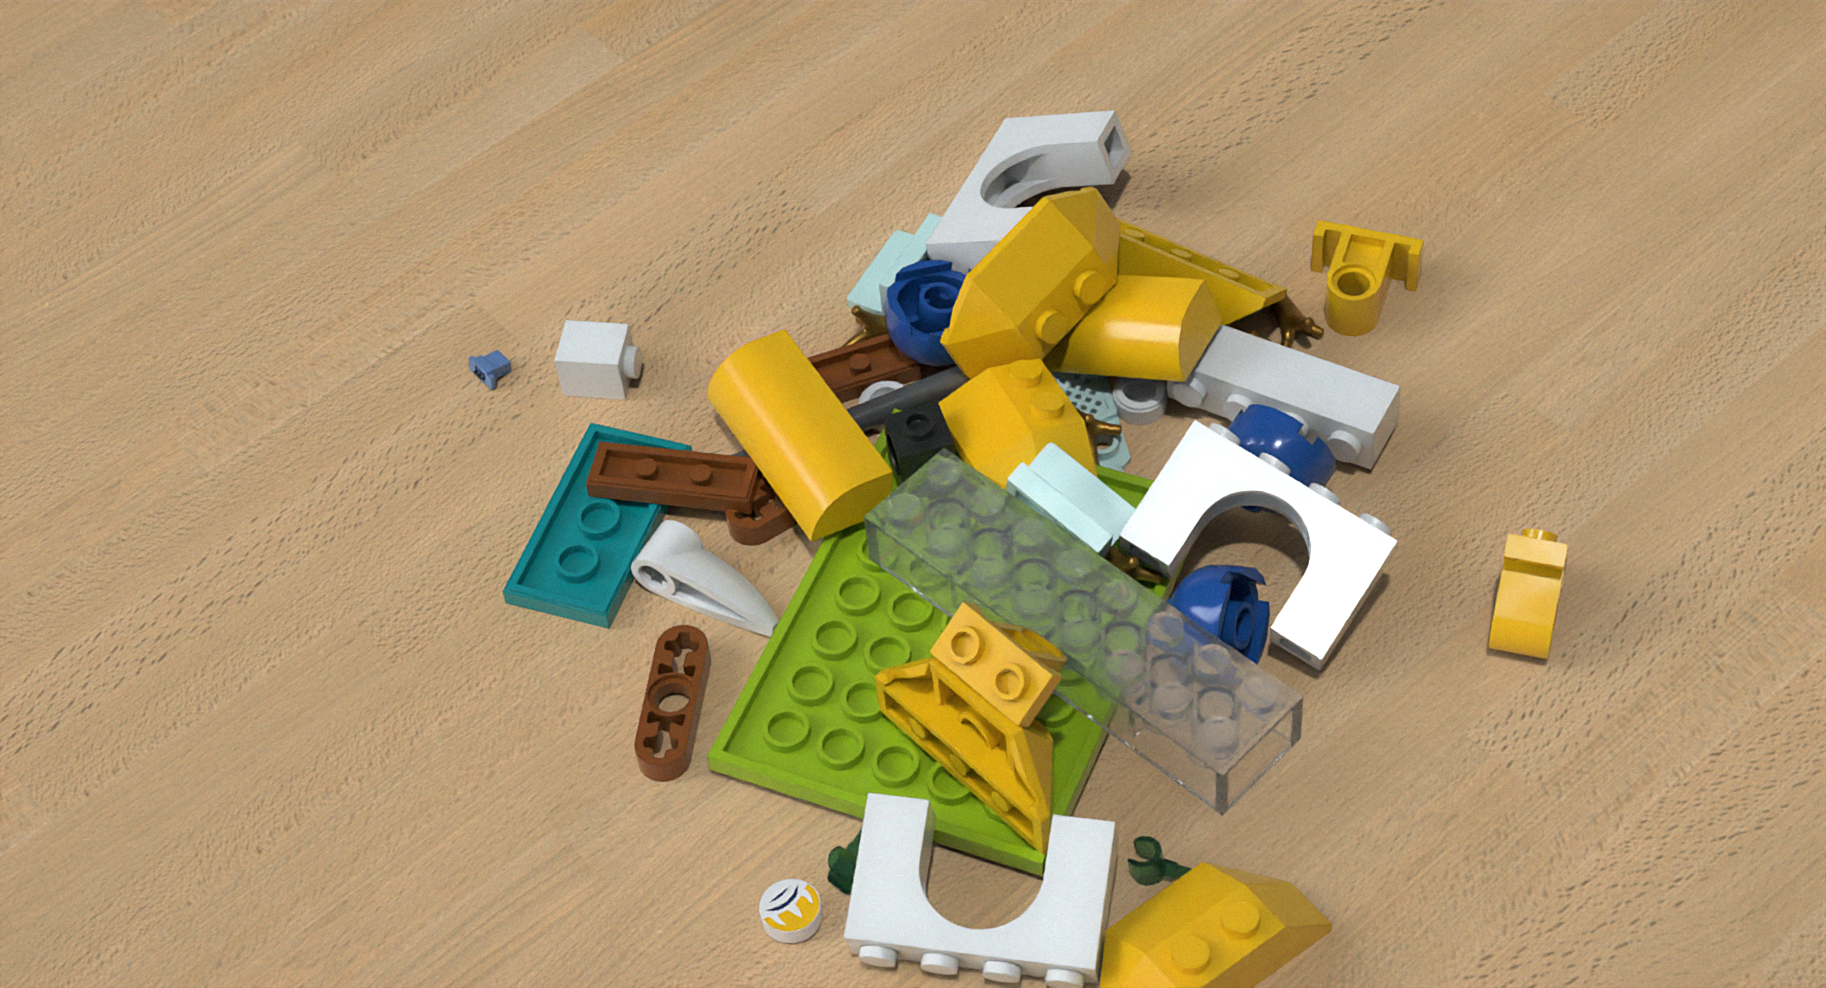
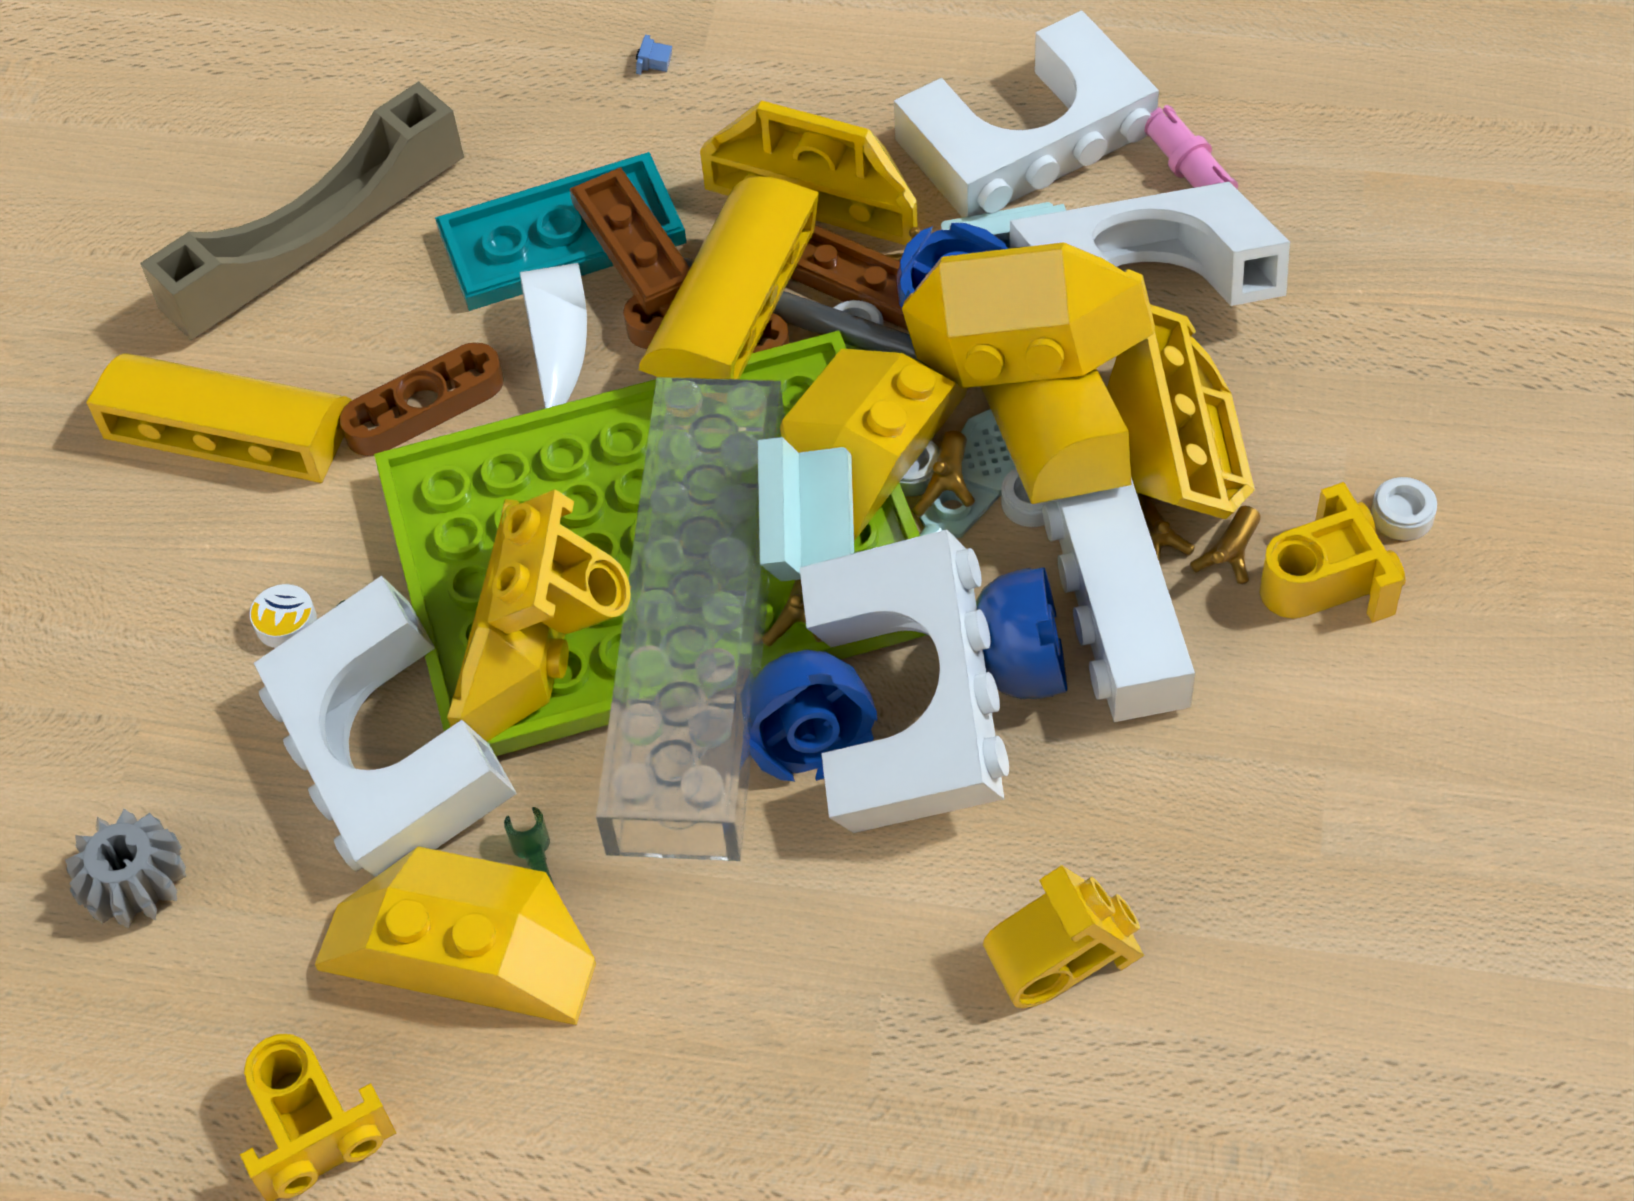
camera: 50 degrees right, 5 degrees up
white brick [554,320,642,400] -> none
pearl dark grey brick [883,401,958,501] -> none
none -> yellow brick [86,353,352,483]
none -> dark tan arch [140,81,464,340]
none -> yellow wedge [700,100,917,245]
none -> white arch [894,10,1159,217]
none -> bright pink pin [1145,105,1238,190]
none -> white tile [1371,477,1437,541]

